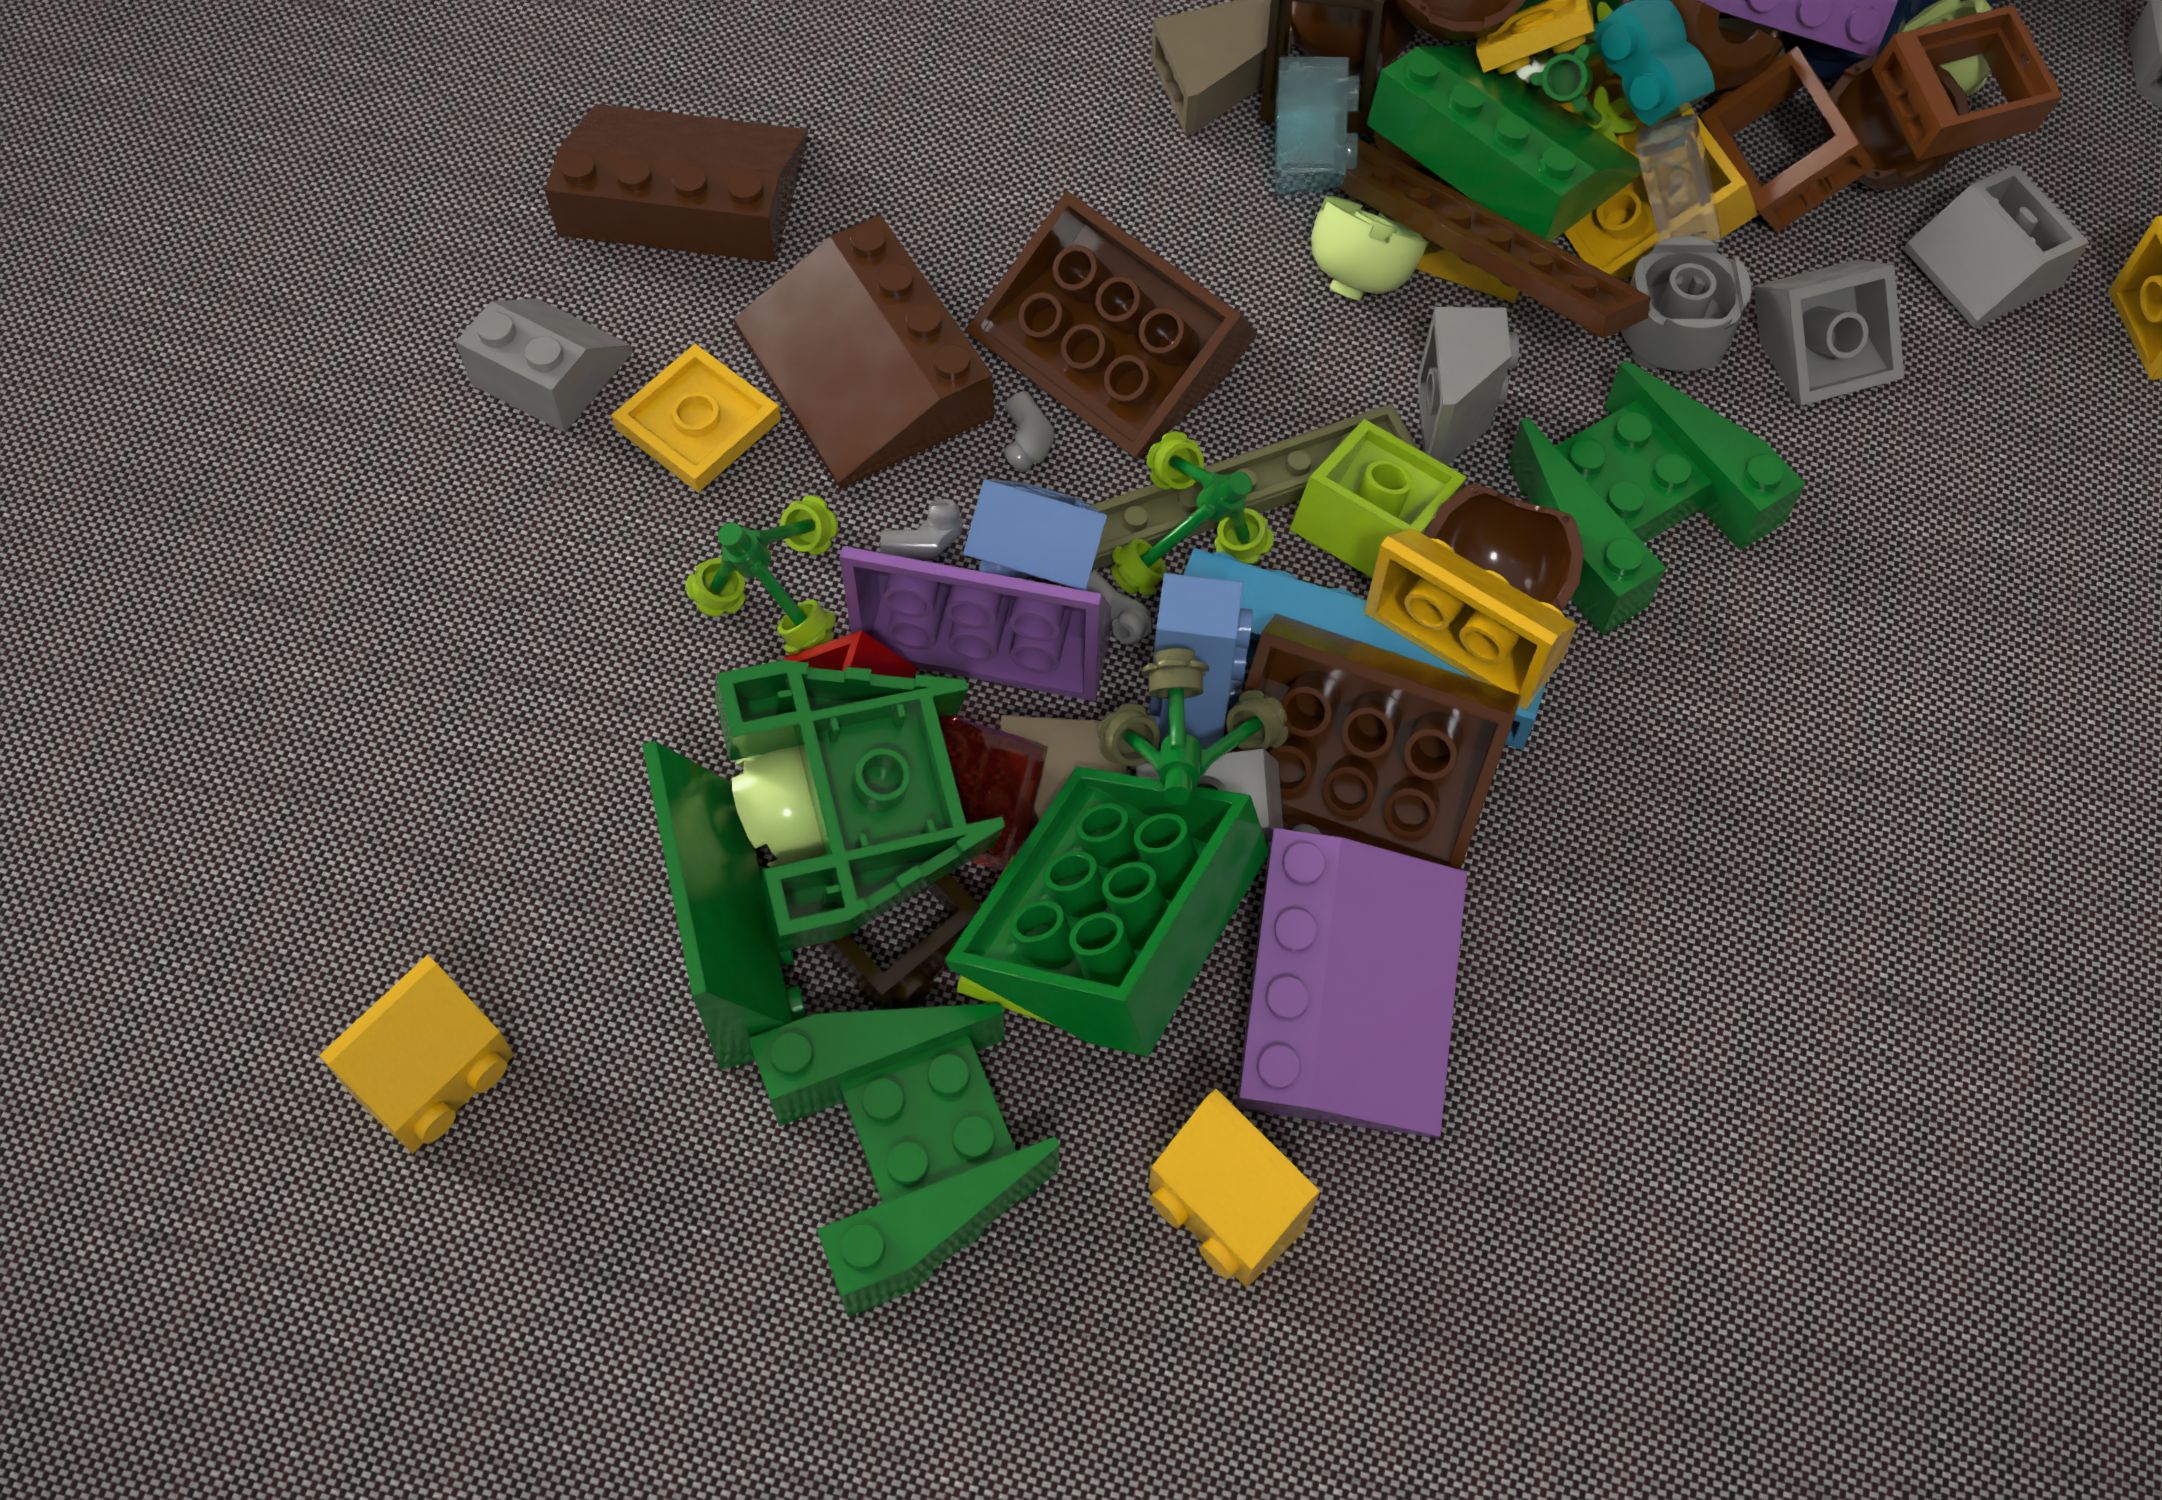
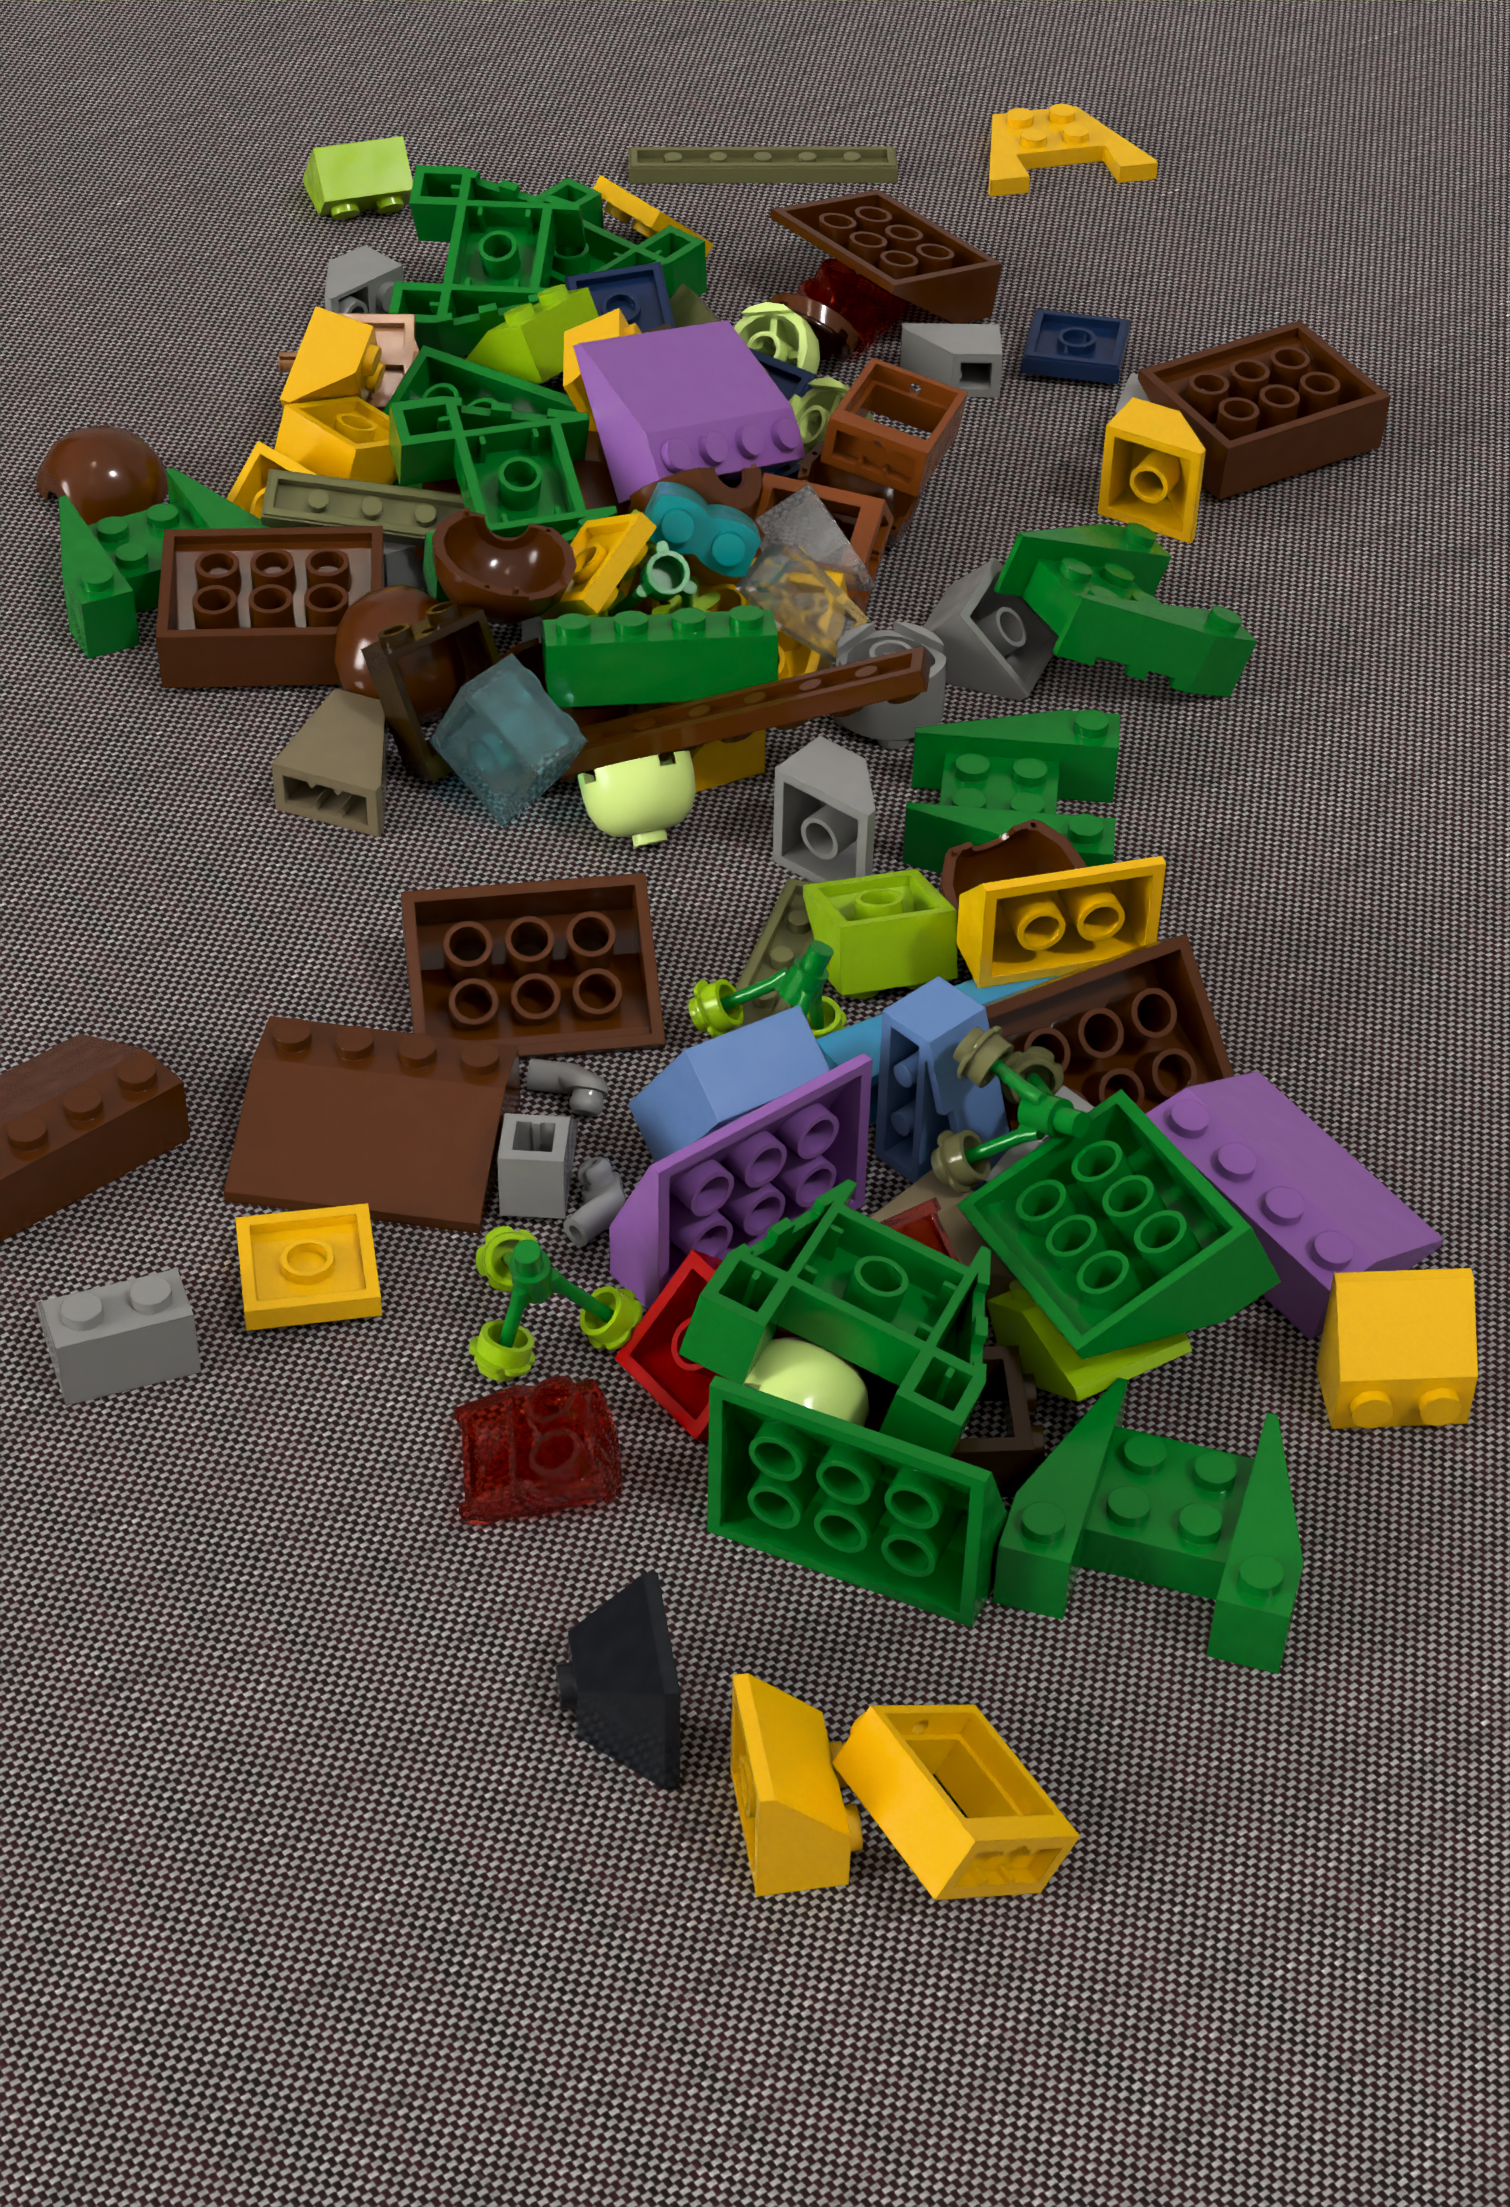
camera: 50 degrees left, 20 degrees down
light grey slope [1903,164,2089,328] -> none
none -> clear red slope [454,1376,623,1525]
none -> light grey slope [497,1113,578,1219]
none -> black slope [556,1572,681,1790]
none -> clear slope [755,483,875,592]
none -> yellow window [832,1704,1080,1900]
none -> green wedge [994,523,1258,697]

